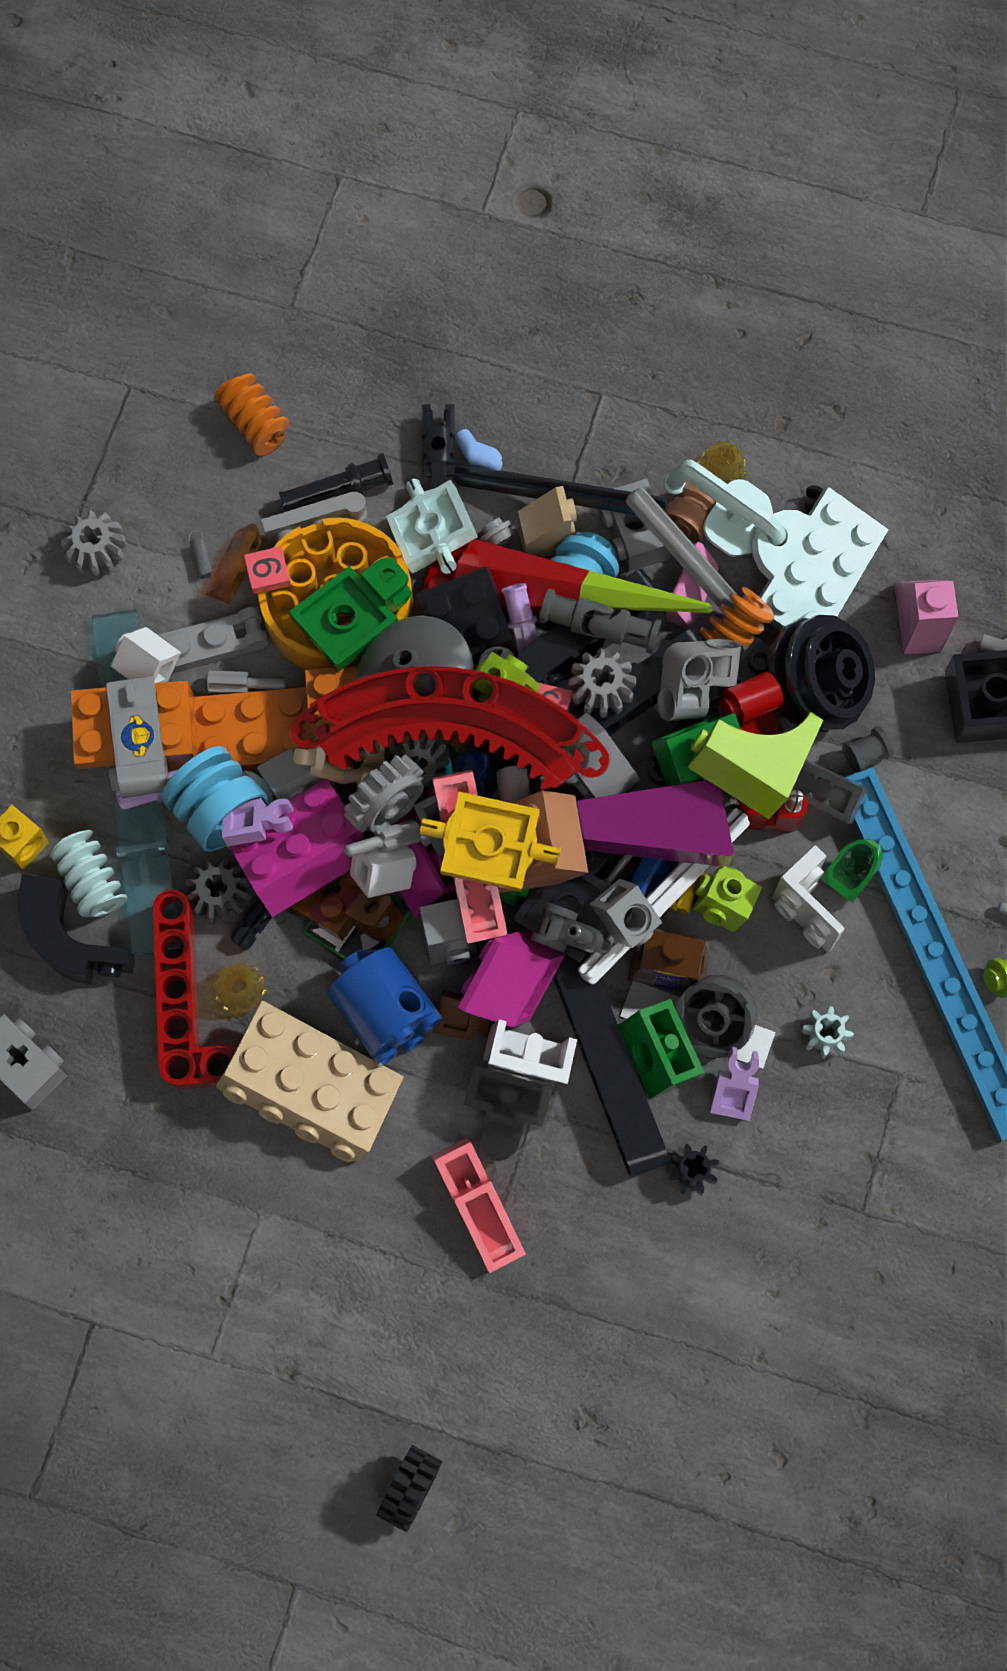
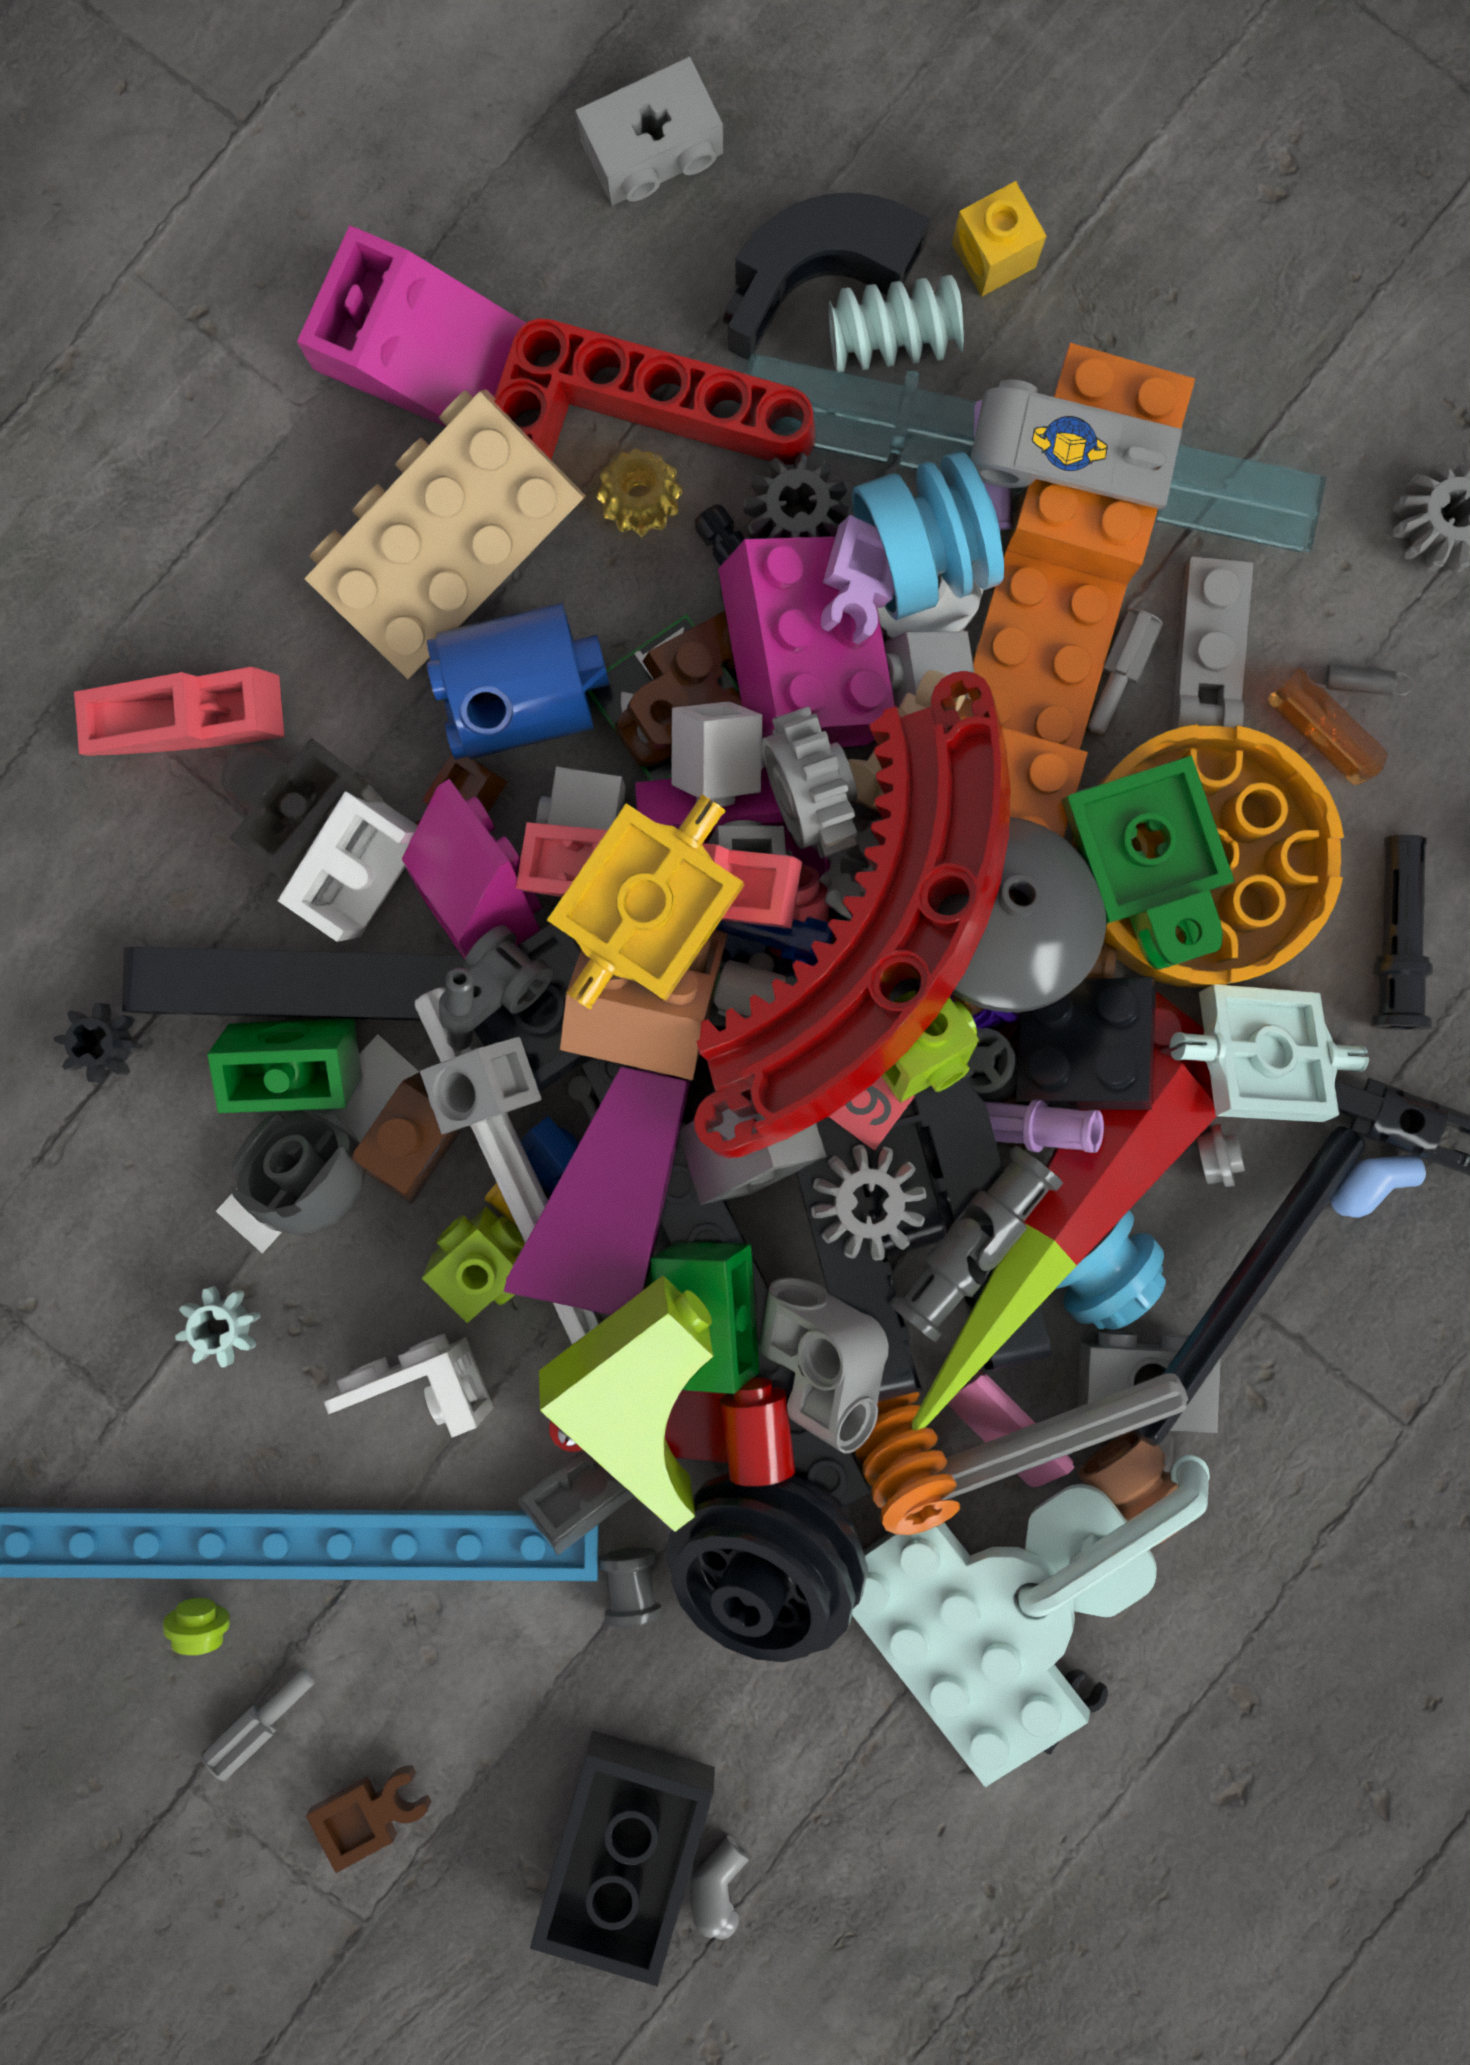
camera: 115 degrees right, 15 degrees up
white brick [111,627,181,683] -> none
coral tile [244,546,291,595] -> none
light grey plate [261,492,368,548] -> none
light grey axle [344,819,422,857] -> none
tan slope [518,486,577,557] -> none
clear yellow piece [697,441,747,484] -> none
lavender plate [710,1047,759,1121] -> none
rock [821,839,883,903] -> none
bright pink slope [894,580,958,655] -> none
none -> dark pink slope [297,225,526,427]

